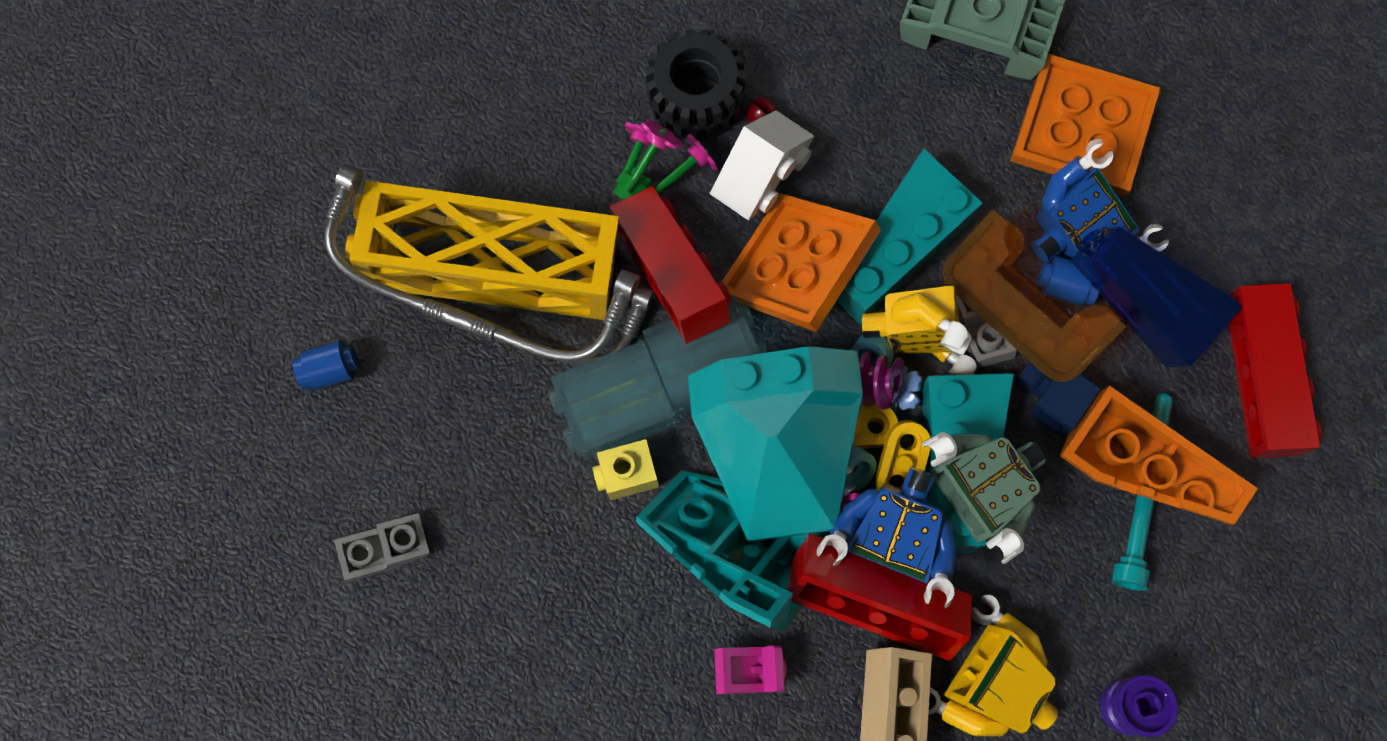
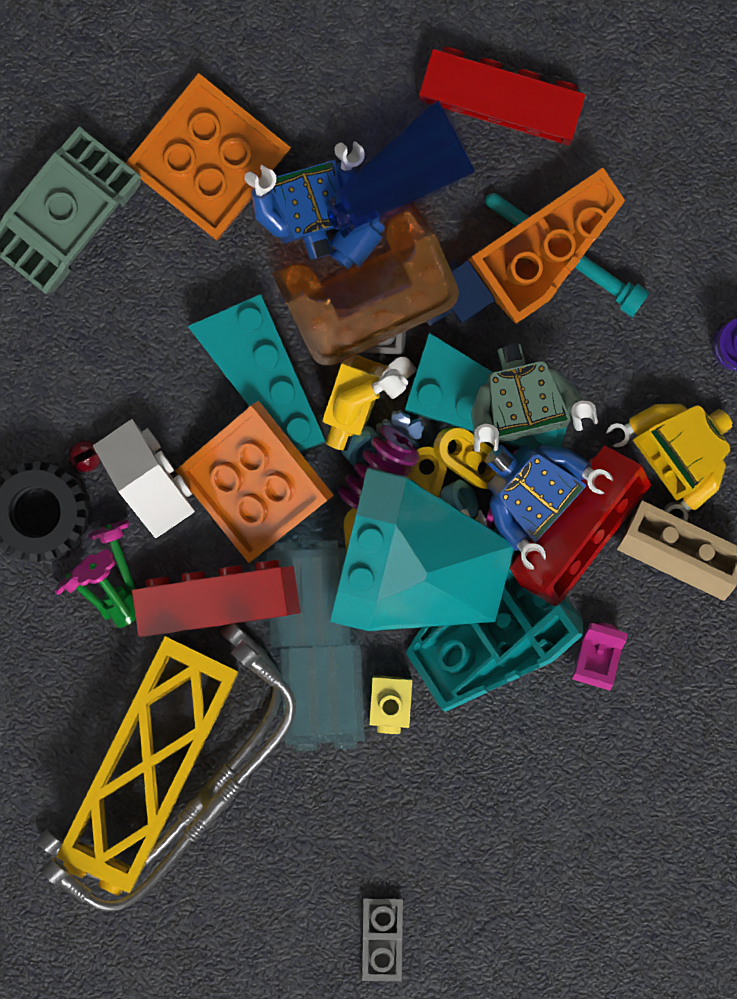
camera: 75 degrees left, 15 degrees up
blue brick [292,340,359,391] -> none

